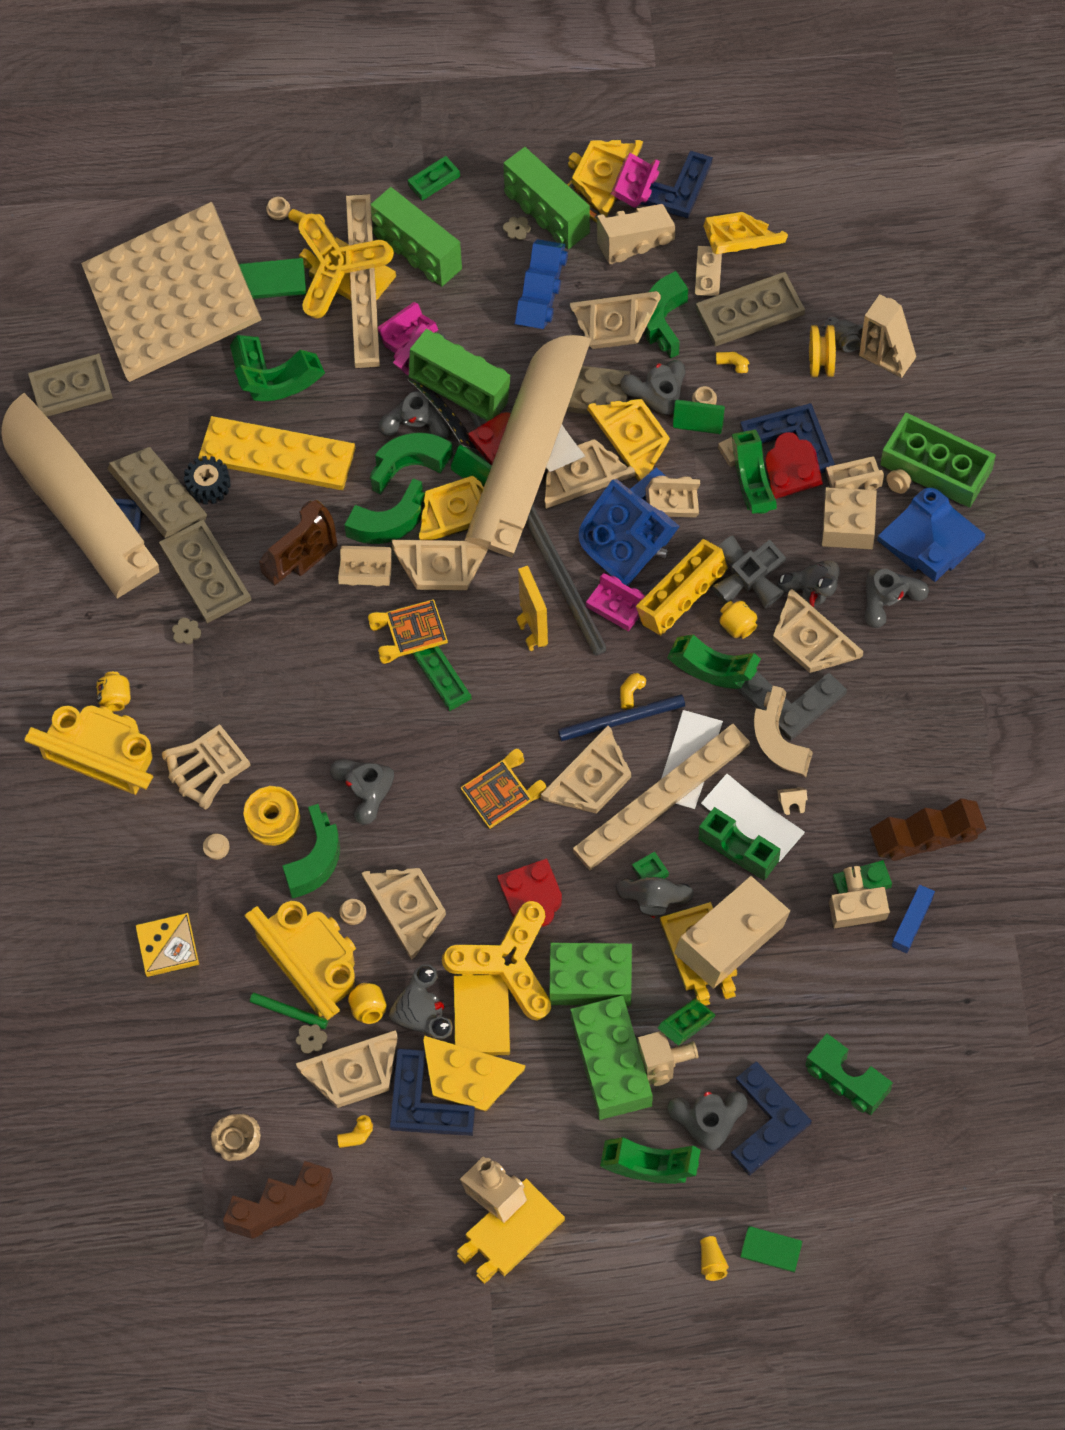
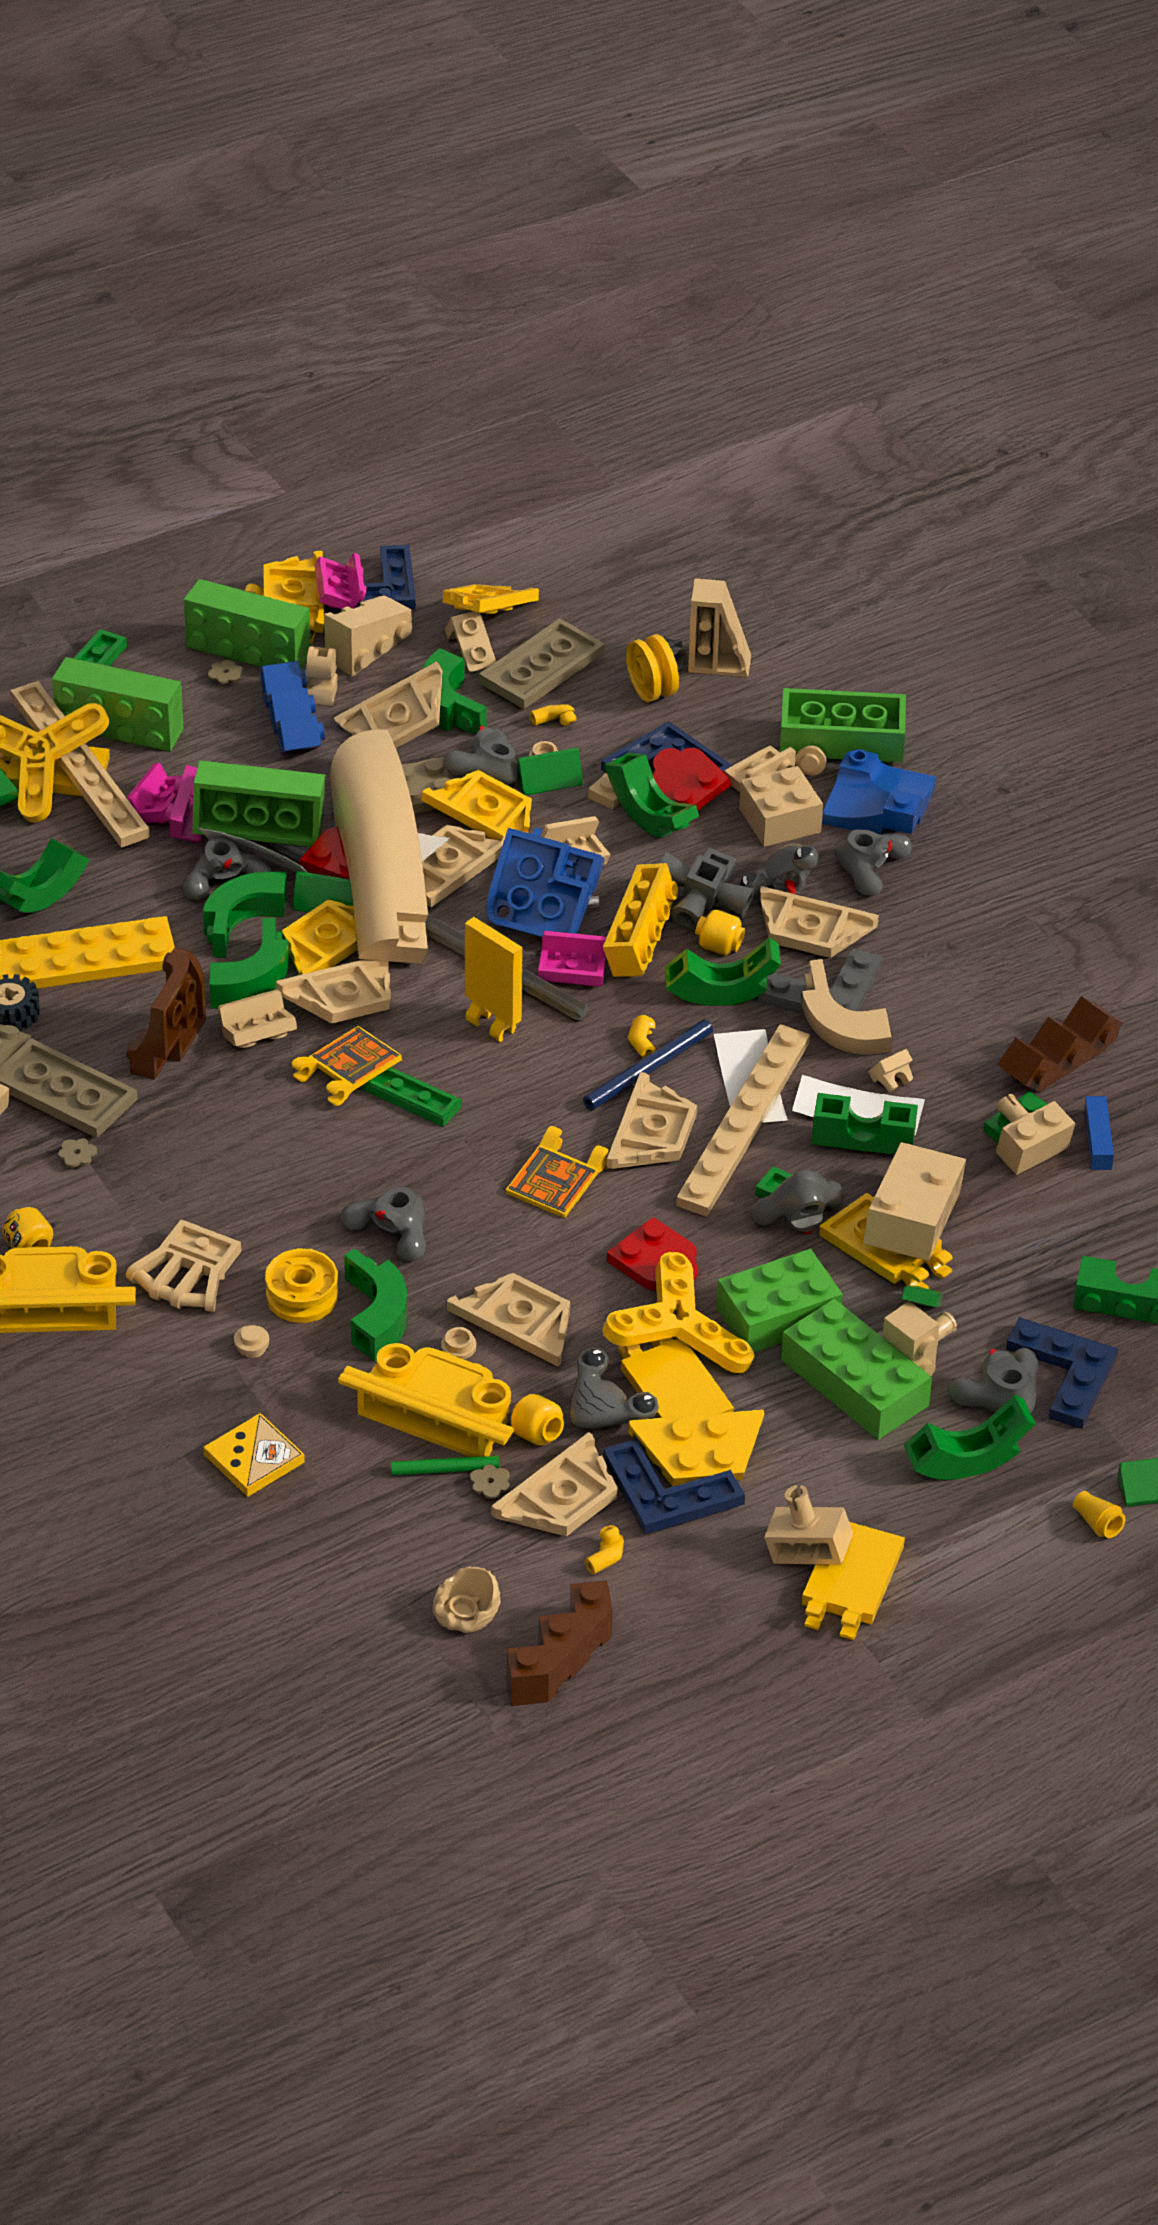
camera: 30 degrees left, 20 degrees down
none -> tan leg [305,646,338,706]

